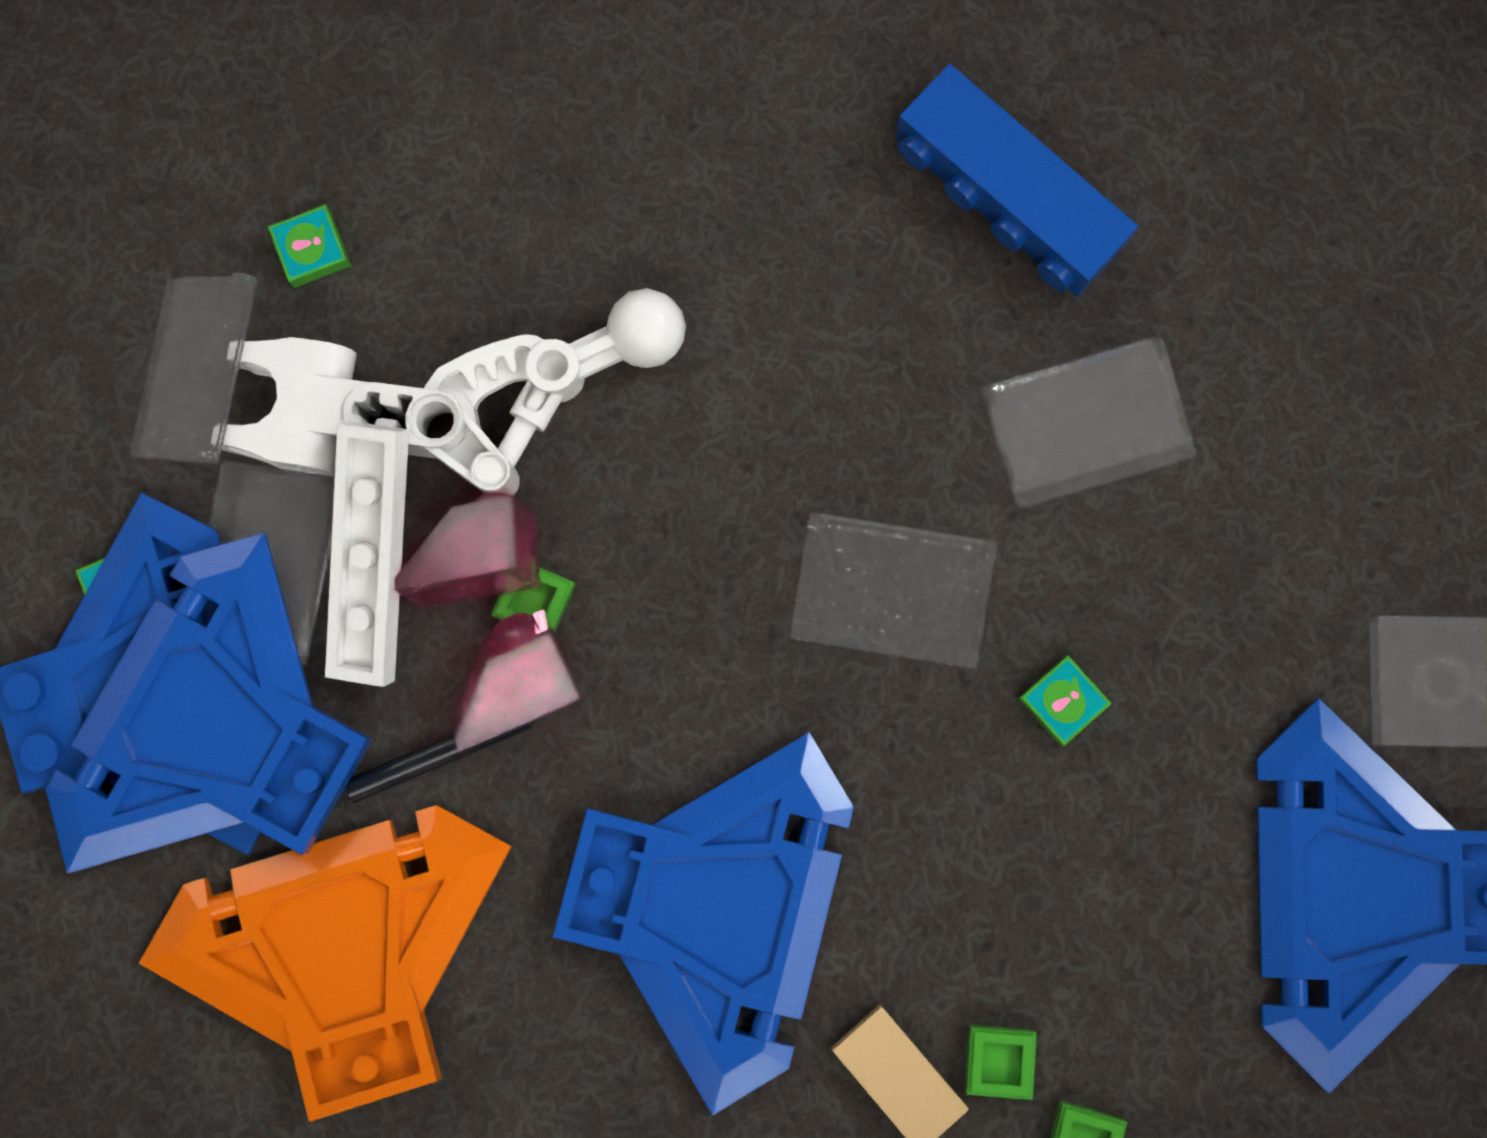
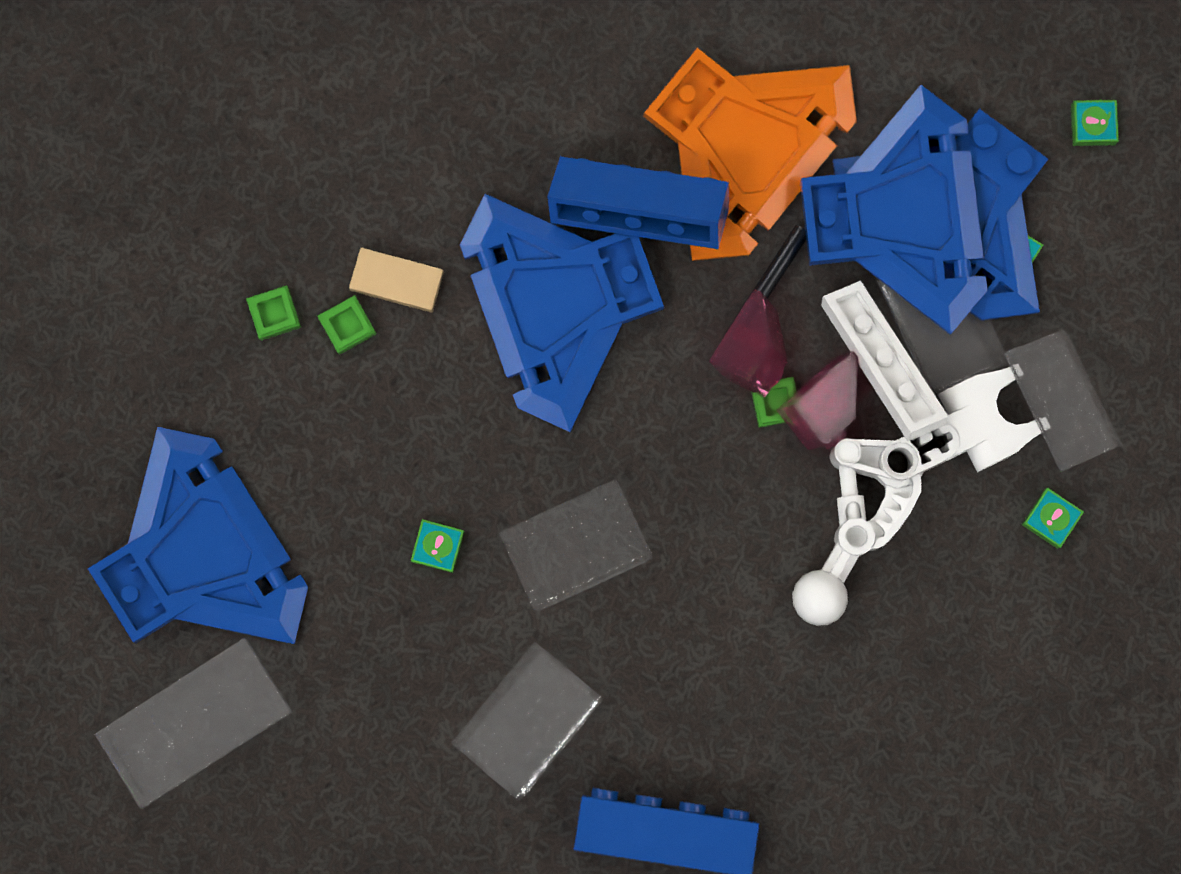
camera: 145 degrees right, 0 degrees up
none -> blue brick [547,156,729,249]

